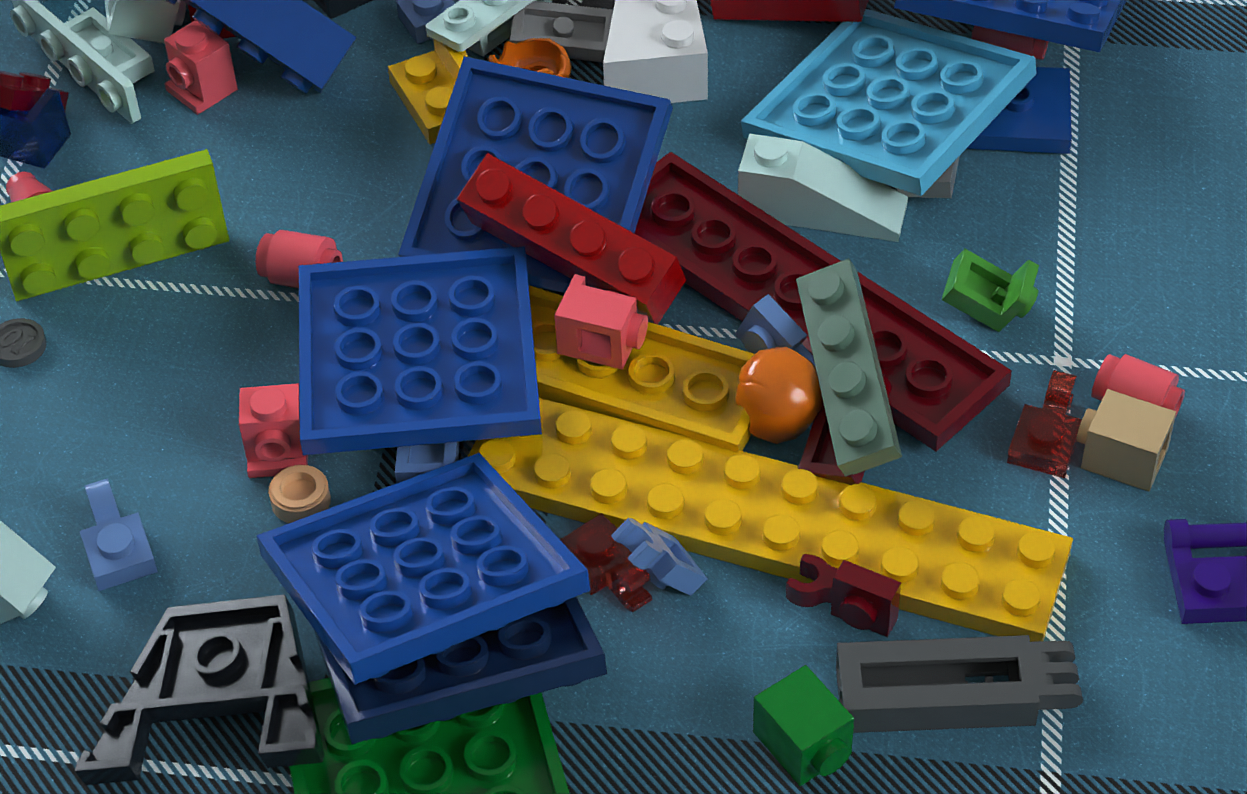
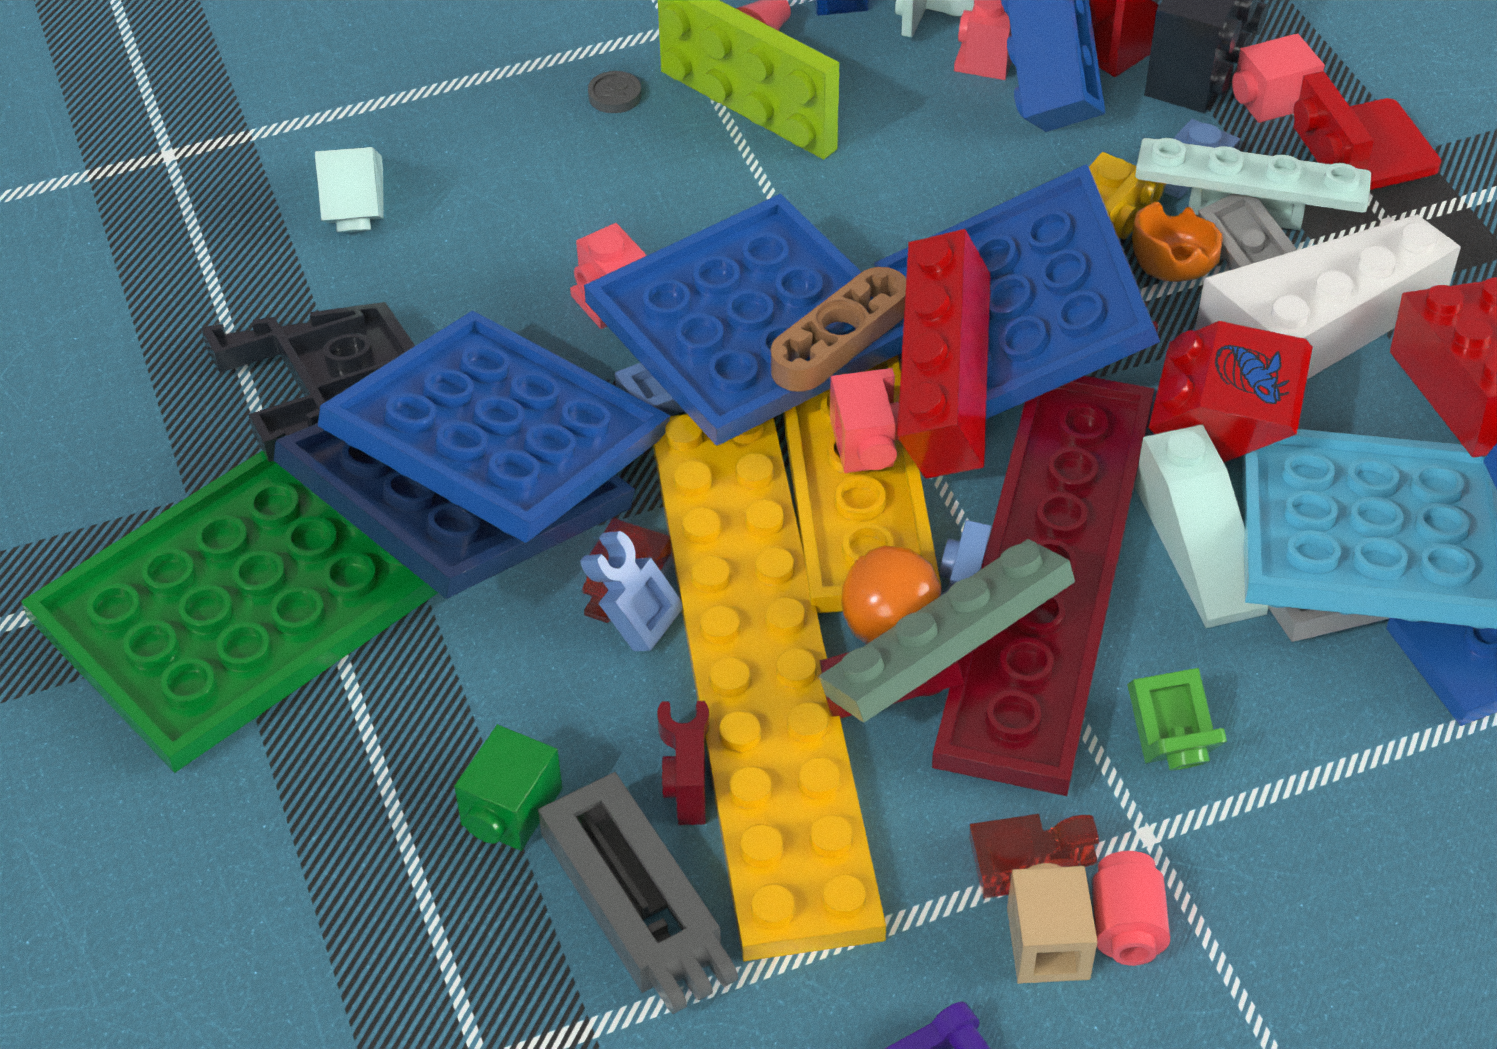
camera: 60 degrees right, 0 degrees up
medium blue plate [79,478,158,591] -> none
coral brick [255,230,343,288] -> none
light nougat tile [269,465,331,523] -> none
none -> medium nougat beam [771,267,906,392]
none -> red slope [1149,321,1313,463]

